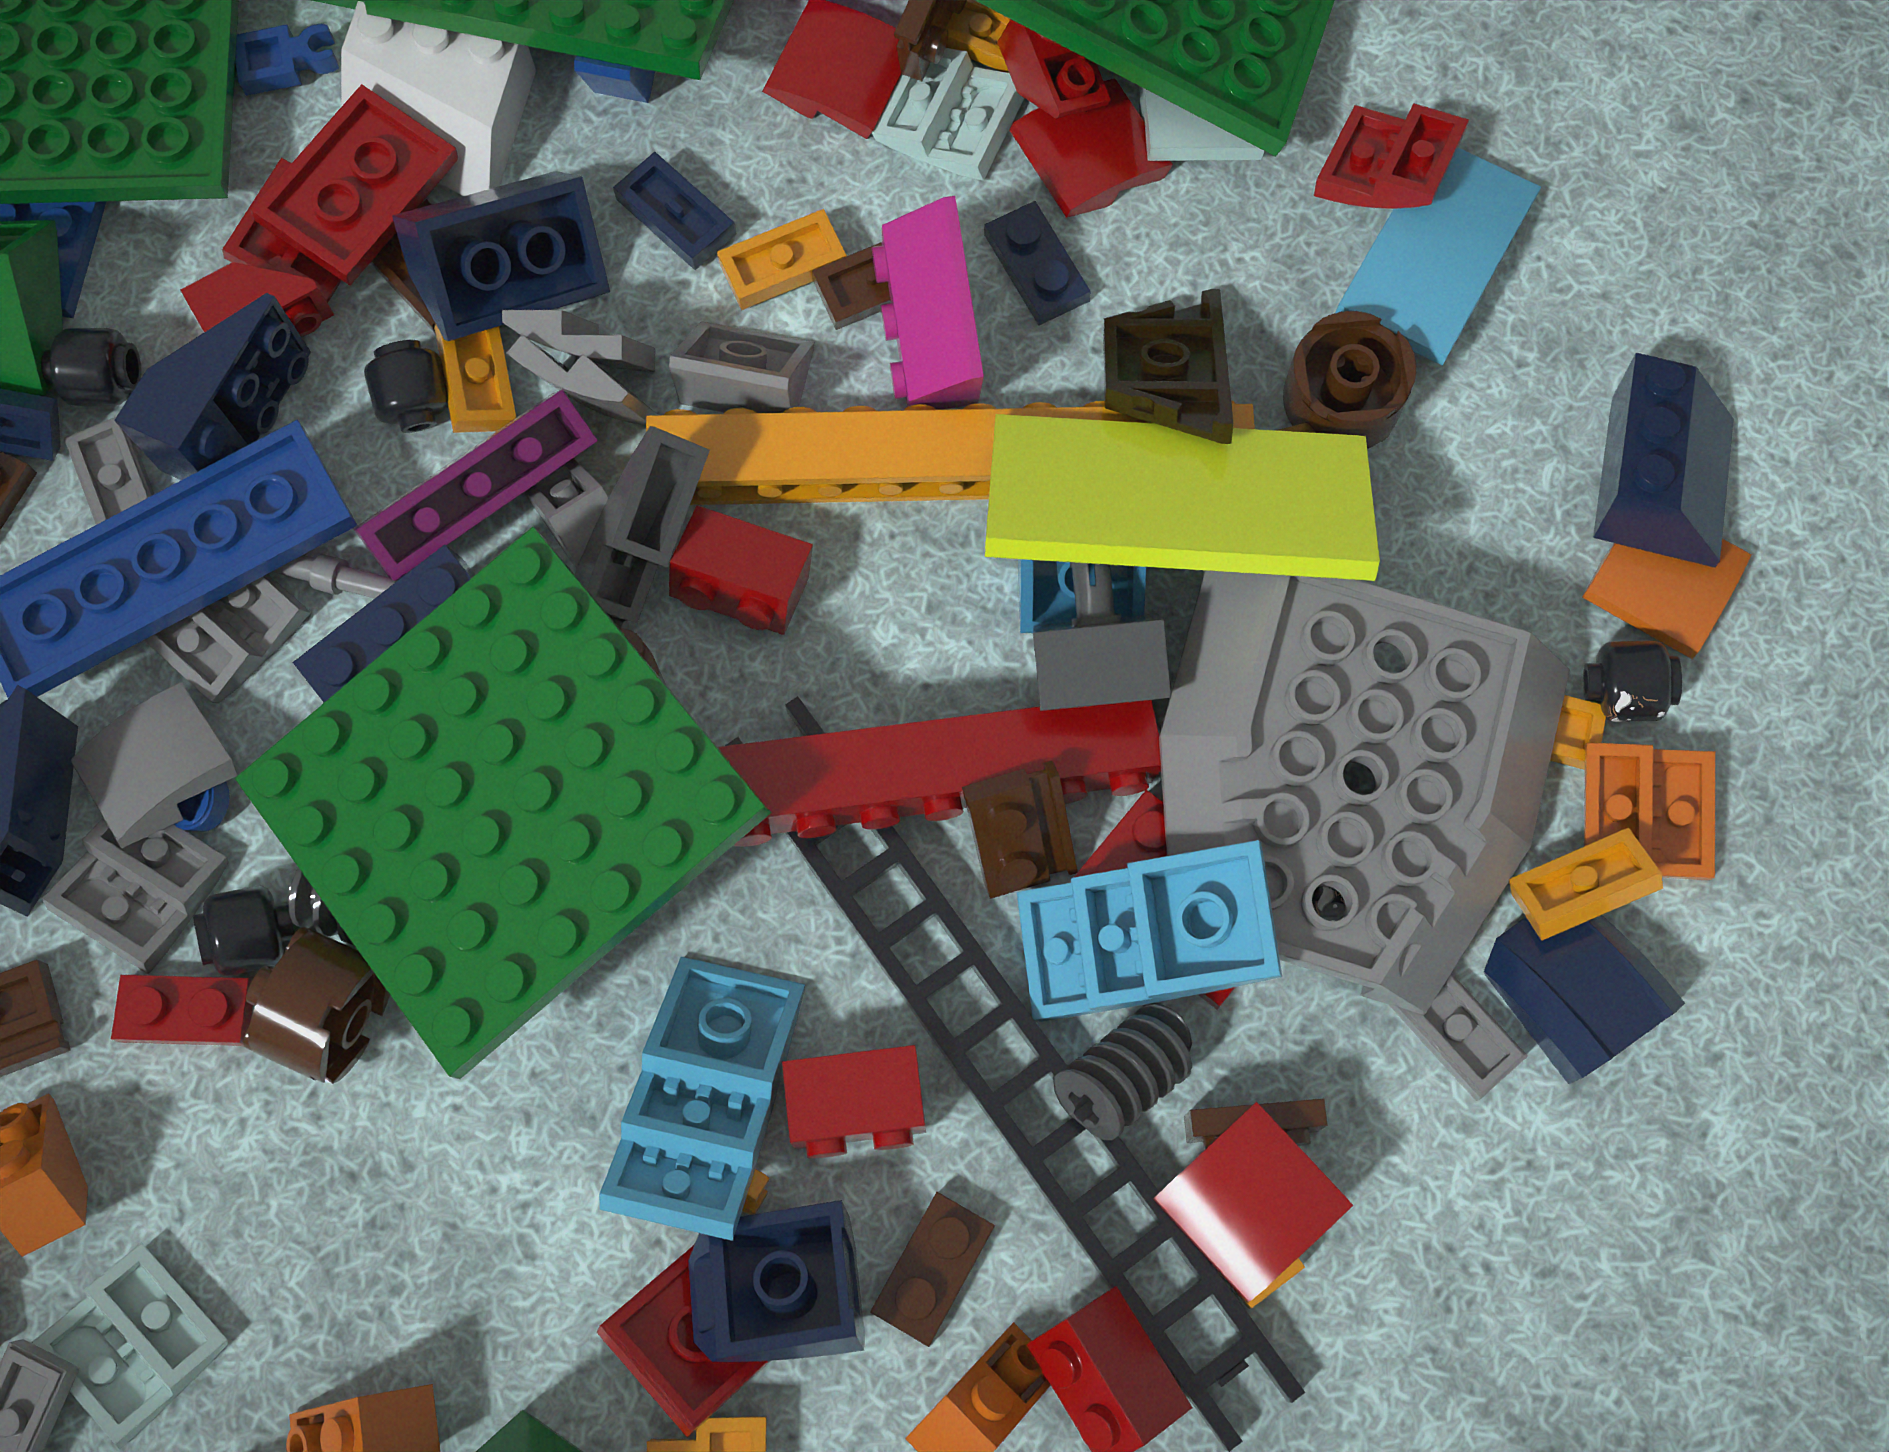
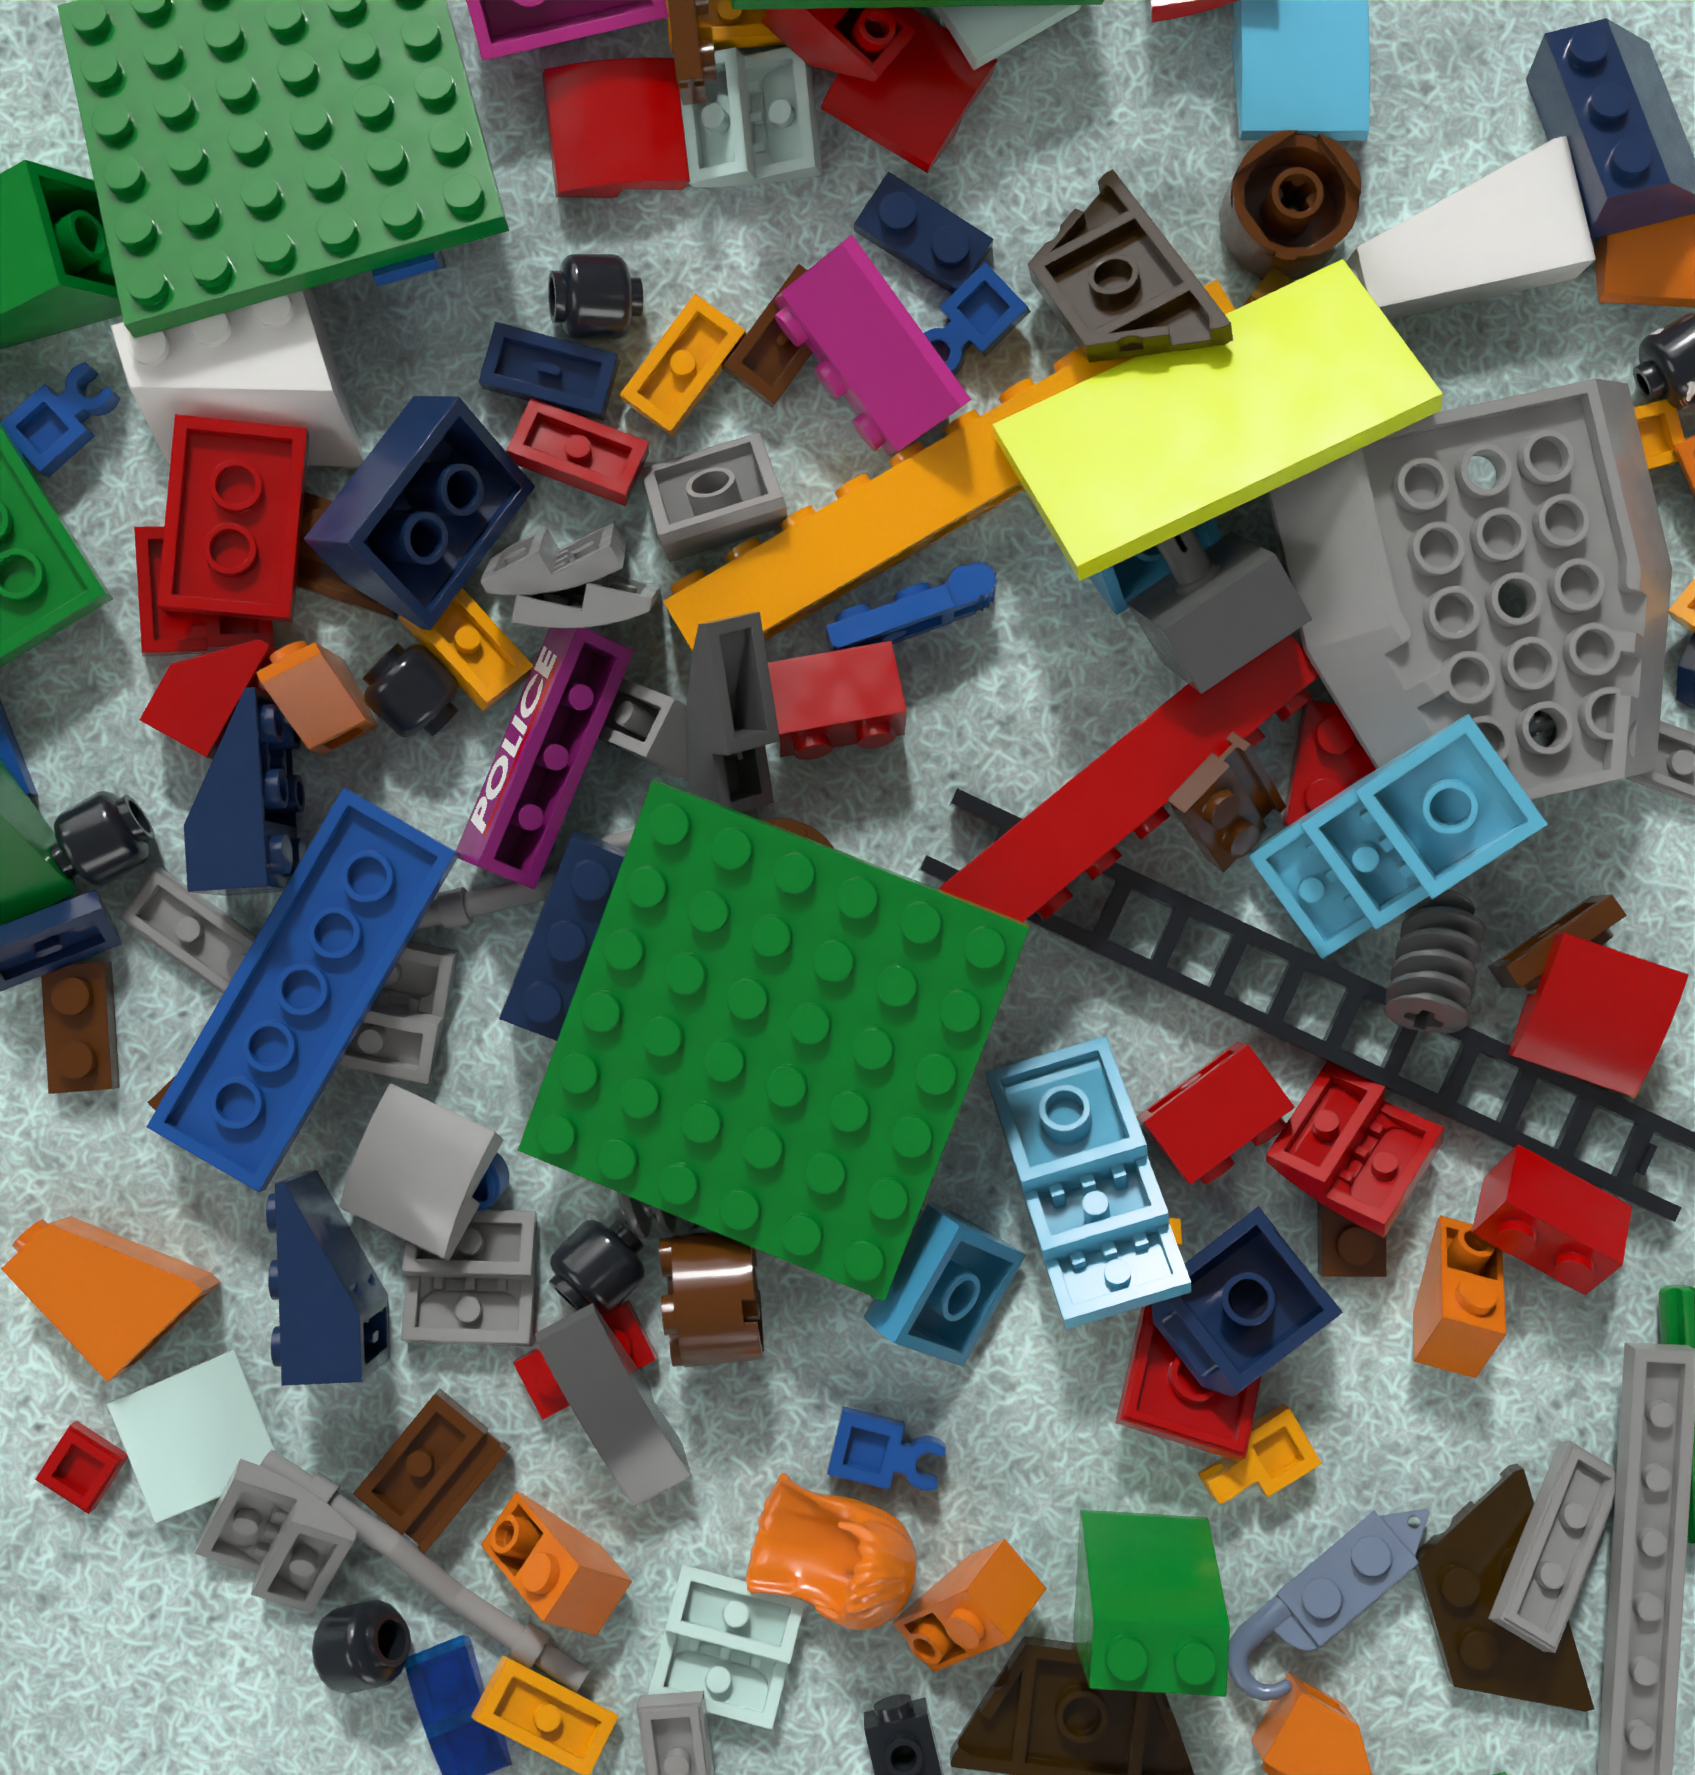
camera: 30 degrees left, 15 degrees up
none -> orange slope [256,641,379,755]
none -> red plate [506,397,649,506]
none -> dark grey slope [534,1303,692,1507]
none -> black head [548,254,643,339]
none -> orange piece [746,1473,917,1630]
none -> blue hinge [825,561,998,652]
none -> blue plate [827,1406,946,1491]
none -> dark azure brick [864,1202,1026,1366]
none -> blue plate [924,262,1030,376]
none -> red slope [1266,1061,1444,1238]
none -> white slope [1346,136,1596,320]

